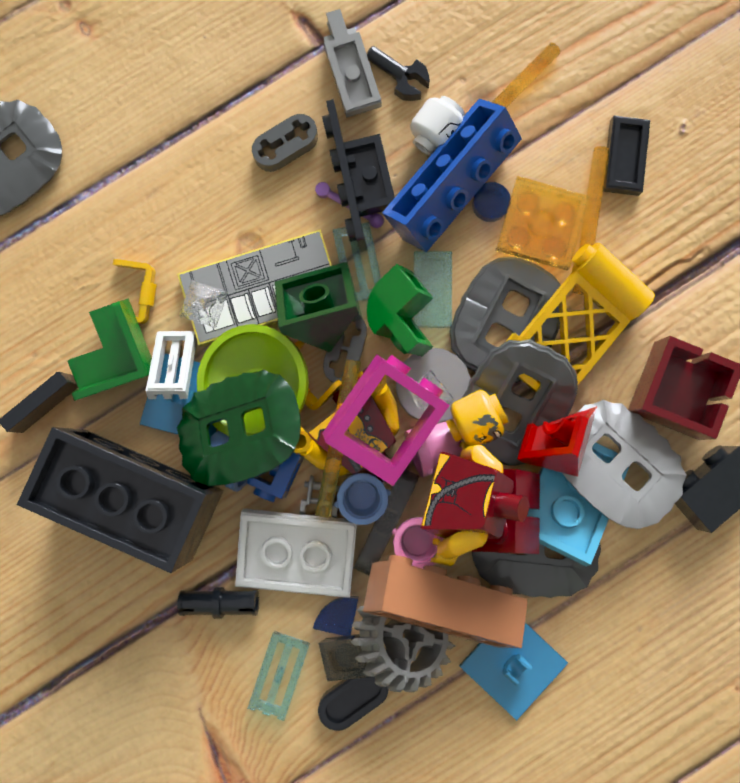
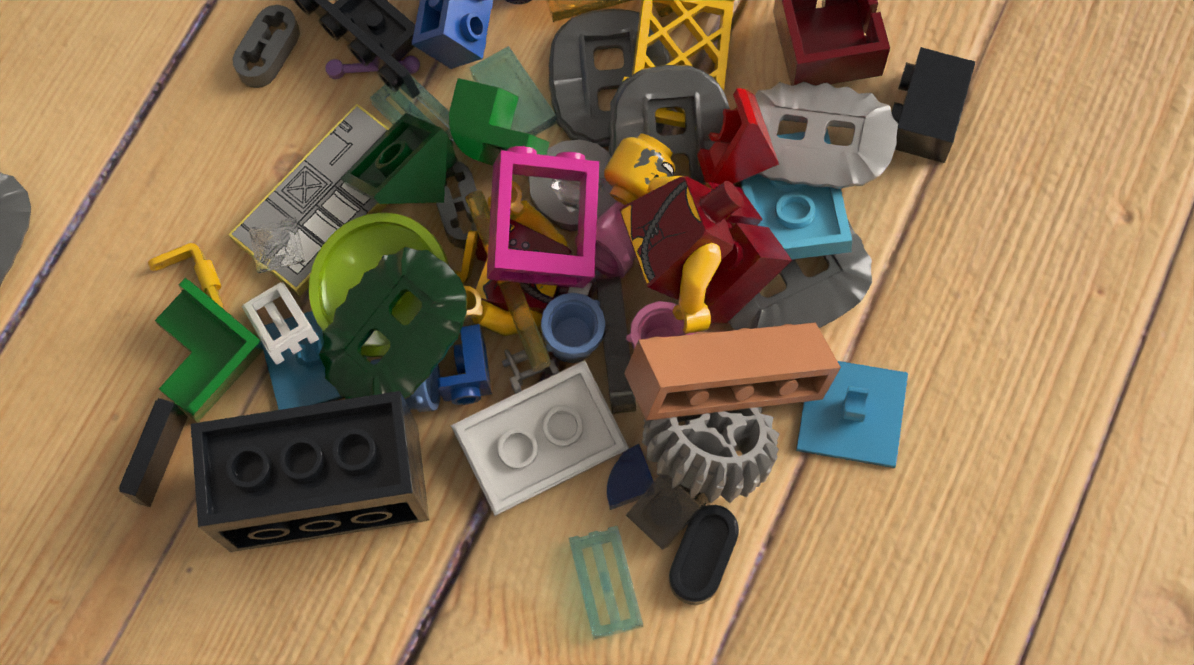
camera: 30 degrees left, 15 degrees down
black pin [177,587,259,619] -> none

